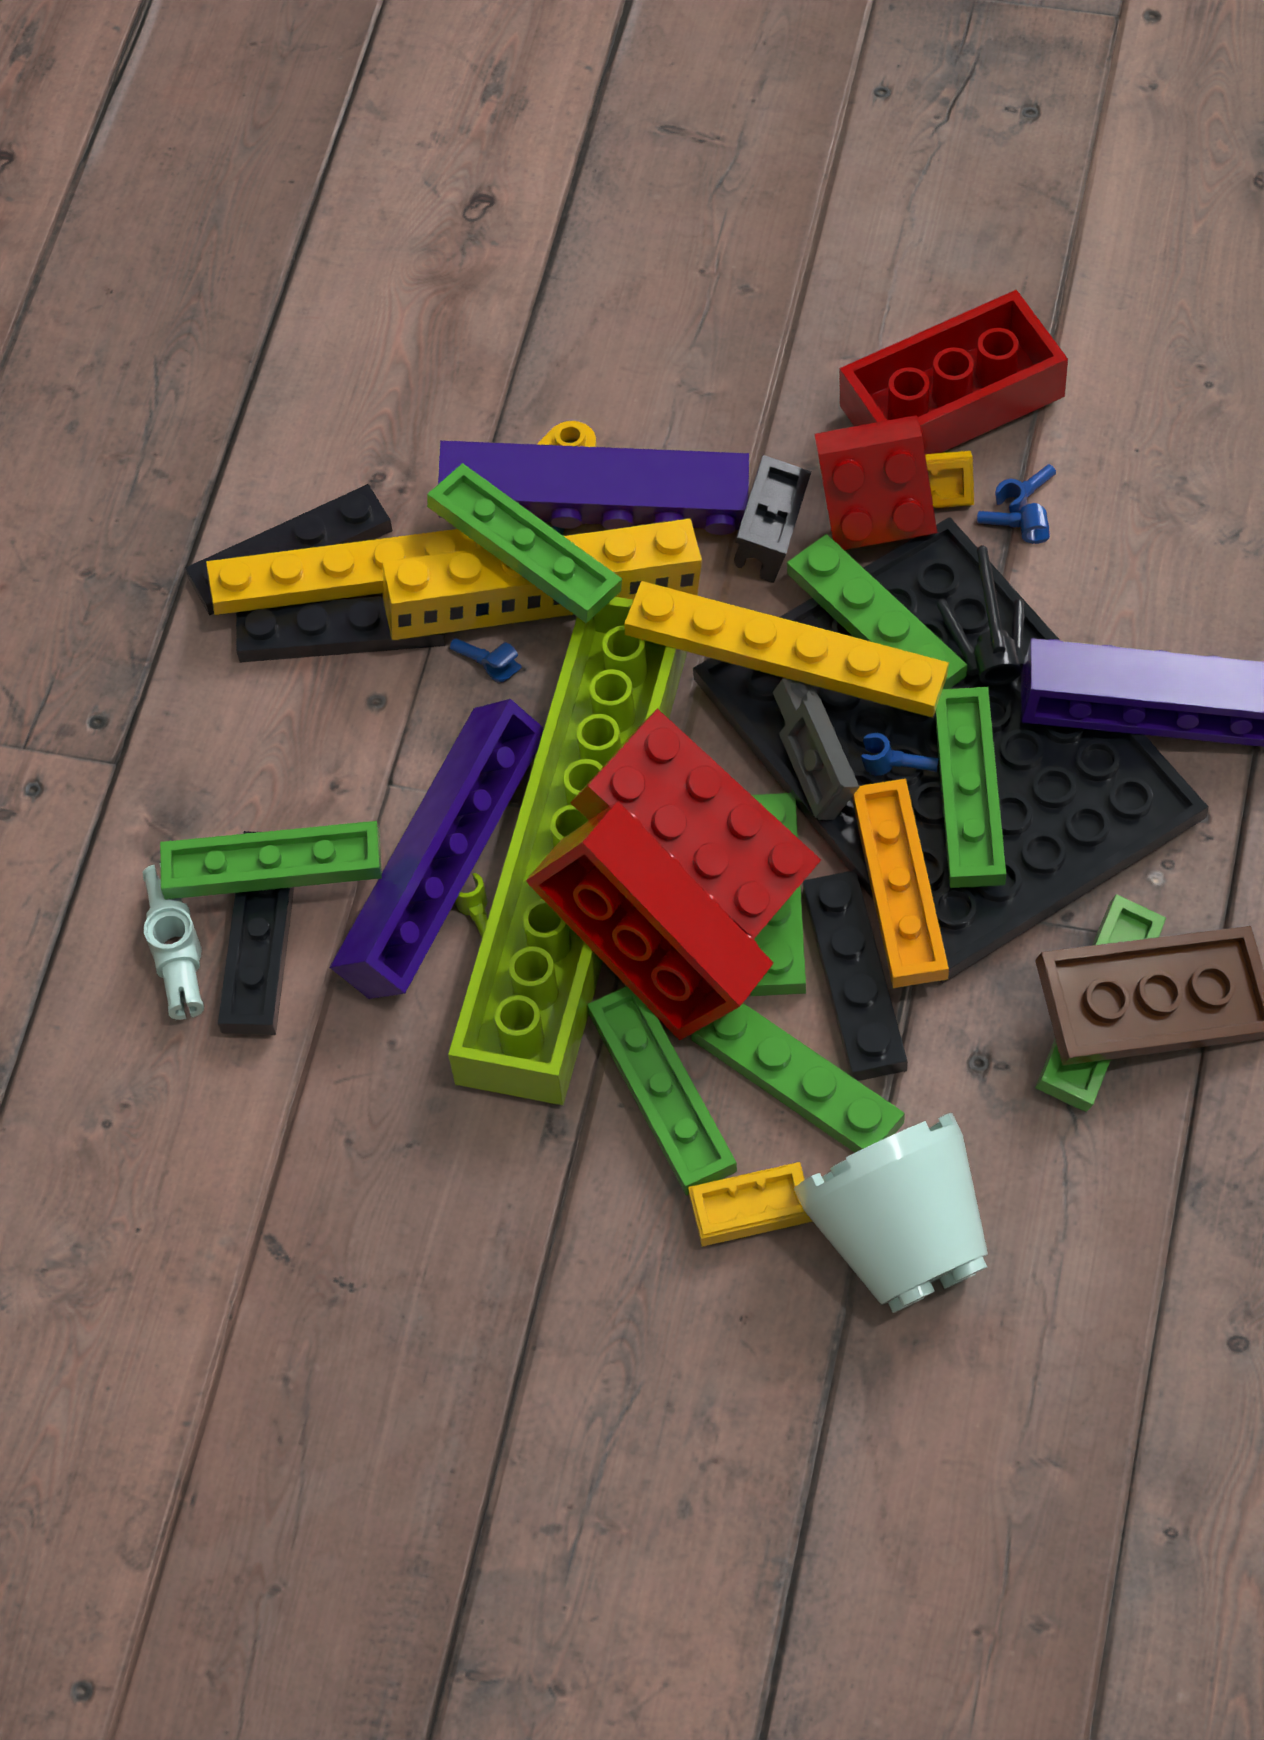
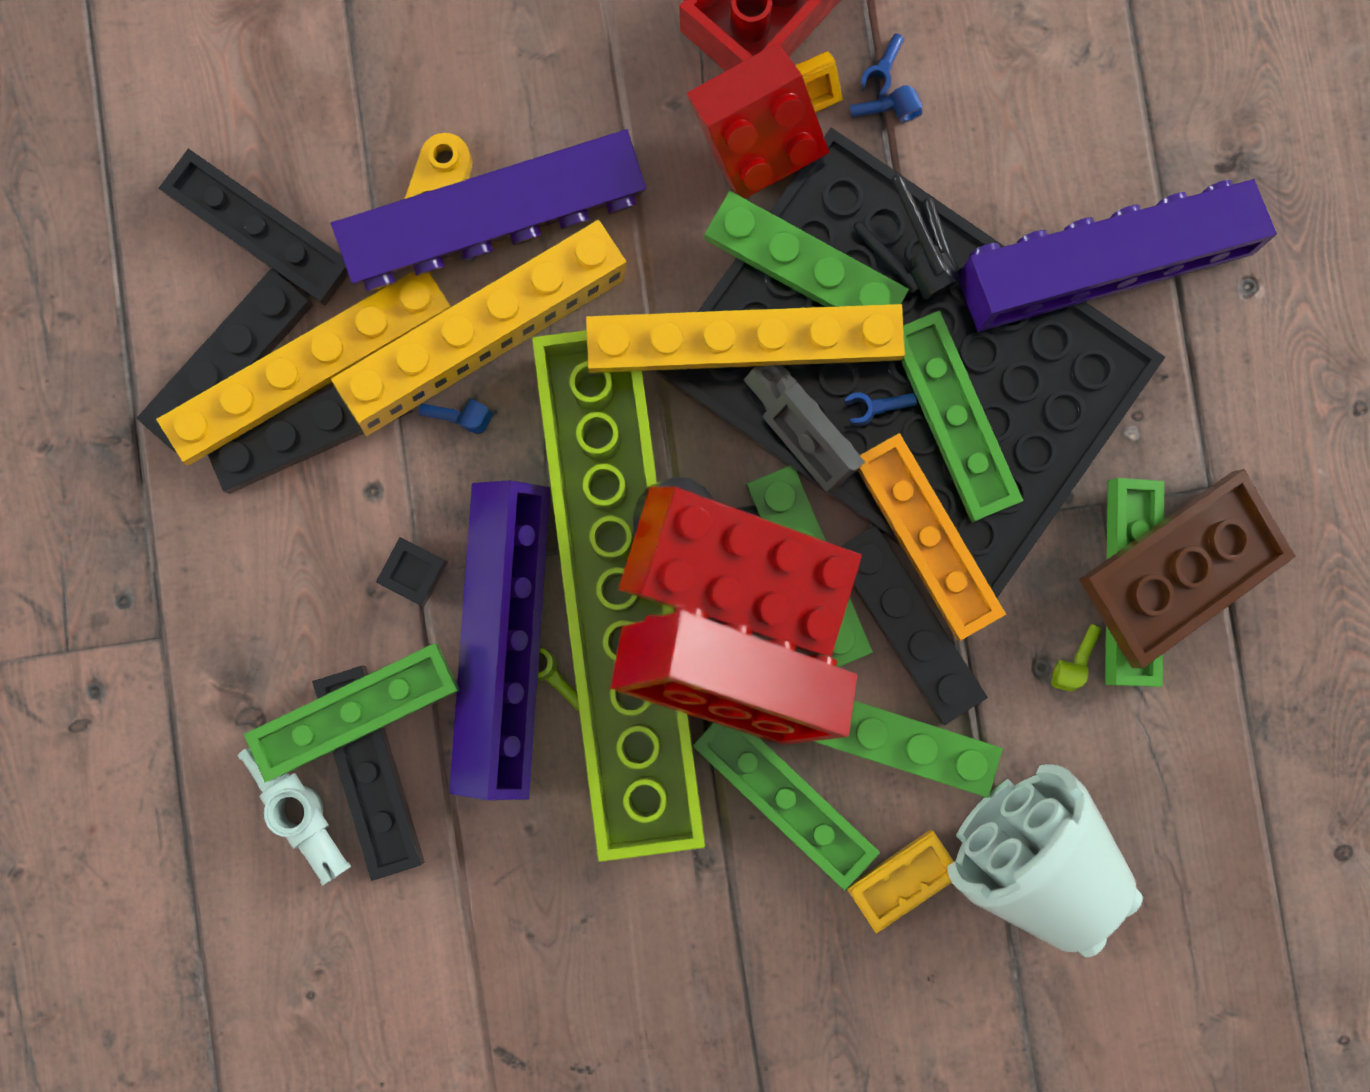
camera: 20 degrees left, 25 degrees up
bright green plate [427,463,622,623] -> none
hinge [734,455,812,583] -> none
none -> black plate [159,148,348,306]
none -> black plate [376,537,448,607]
none -> lime hand [1051,624,1102,692]

